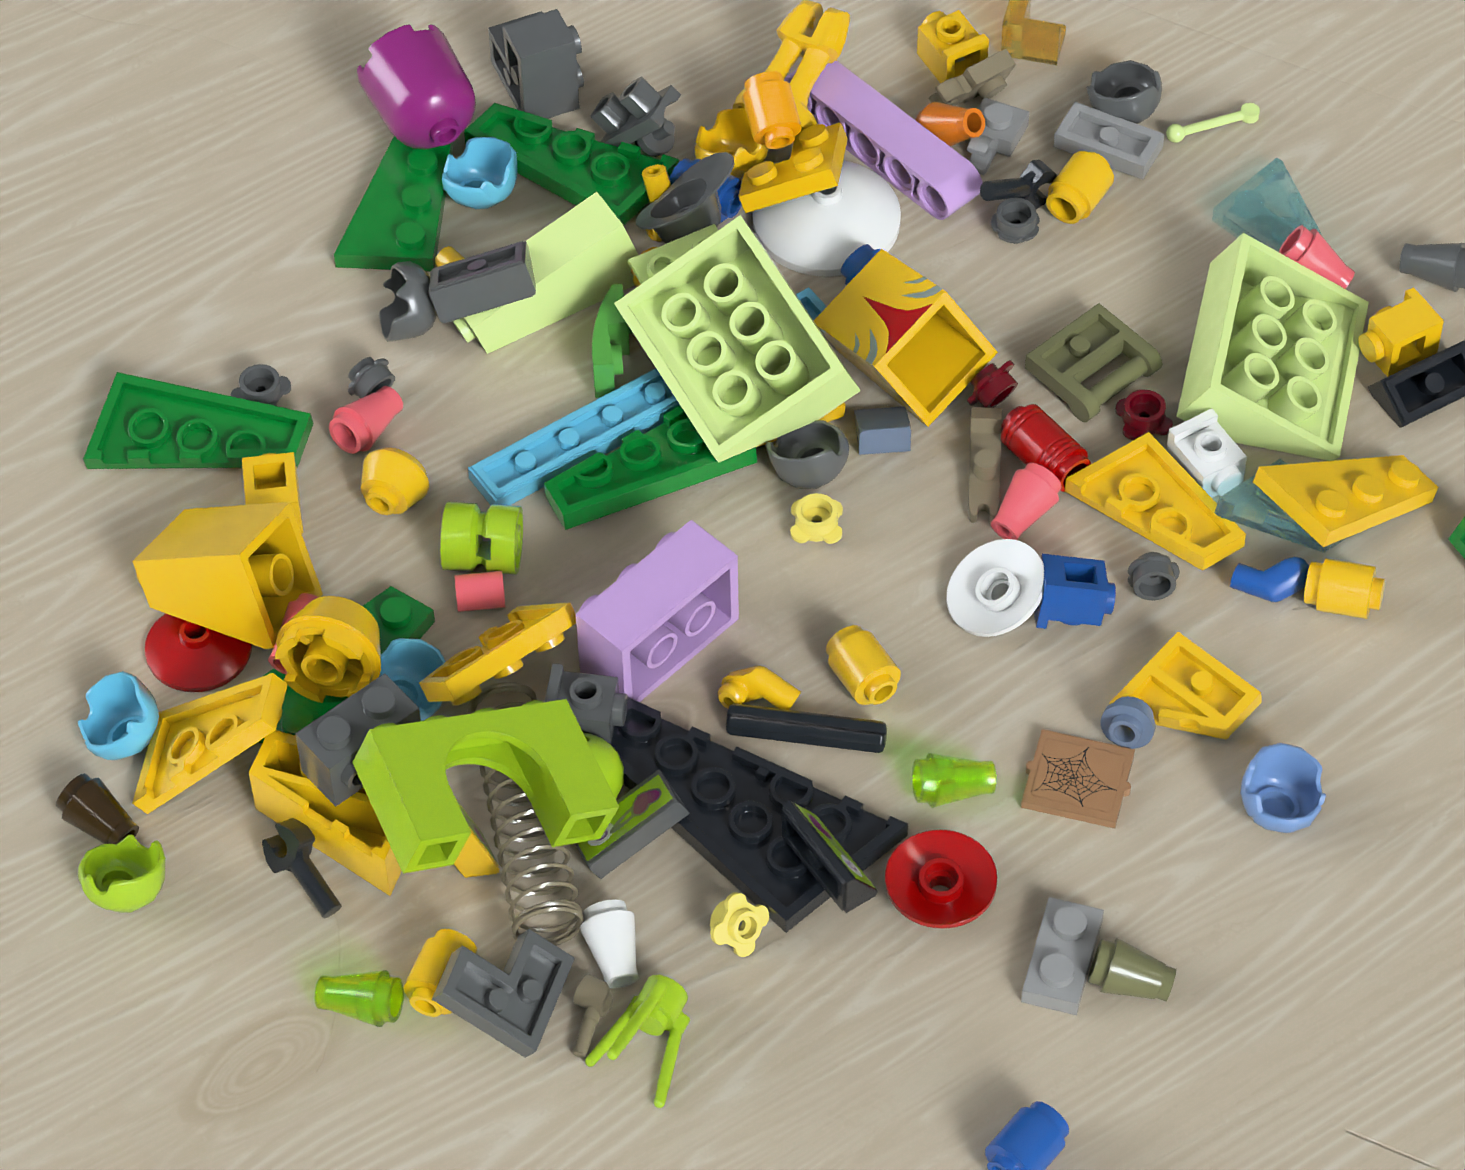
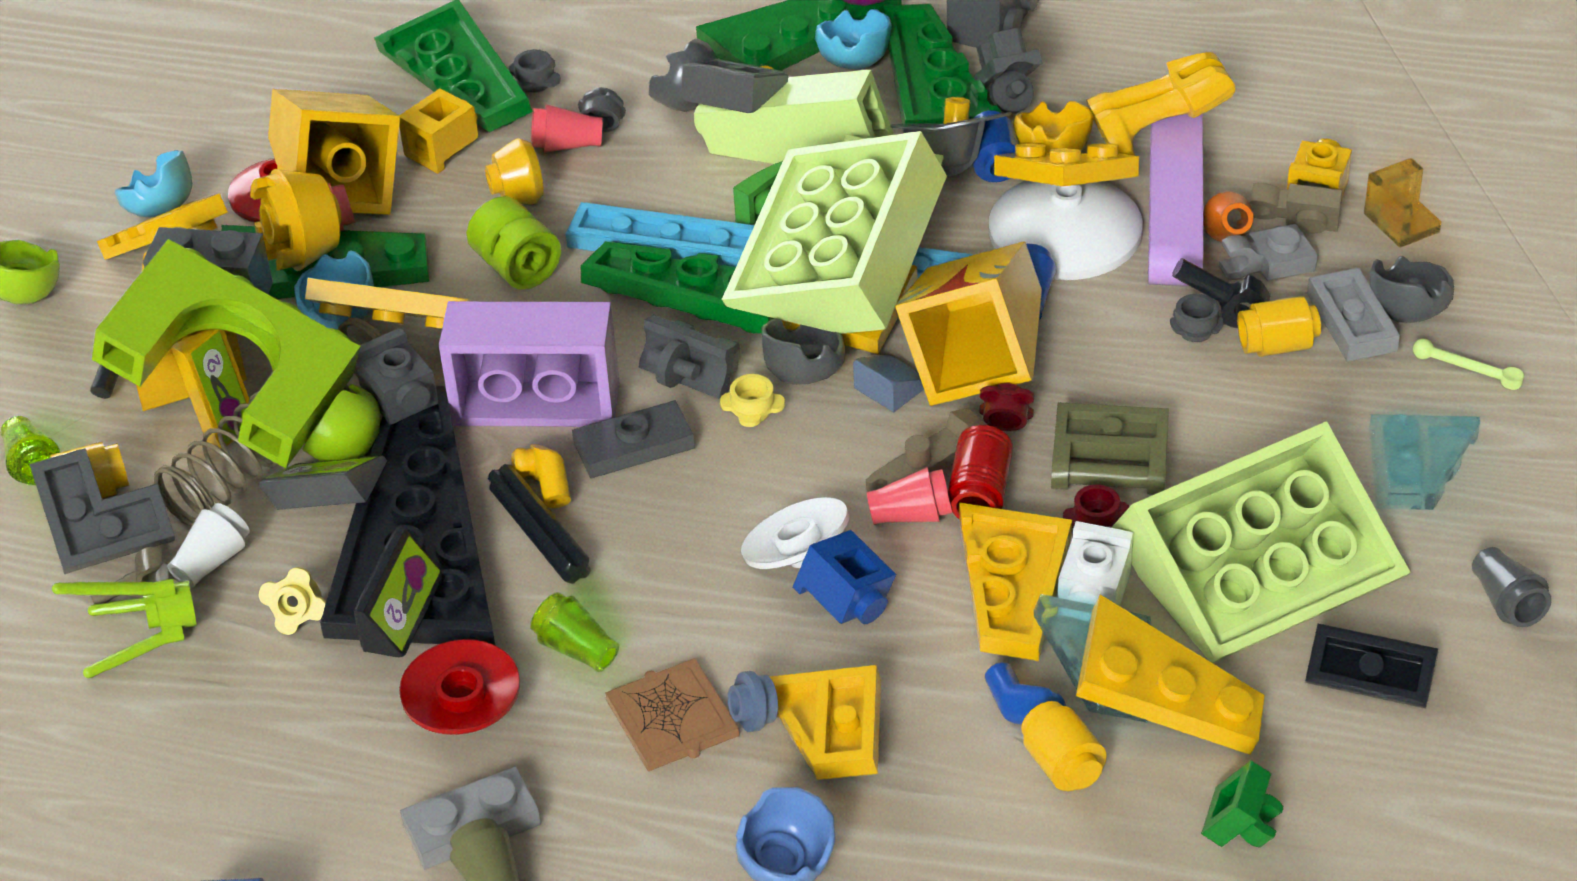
camera: 50 degrees right, 10 degrees down
dark brown cone [56,773,139,844] -> none
coral hinge [454,571,506,612] -> none
light orange brick [742,71,802,149] -> none
yellow brick [826,625,901,705] -> none
dark grey plate [1128,552,1180,601] -> none
coral cone [1279,225,1355,289] -> none
yellow brick [1358,287,1444,377] -> none
none -> dark grey plate [572,400,695,479]
none -> dark grey hips [639,315,740,399]

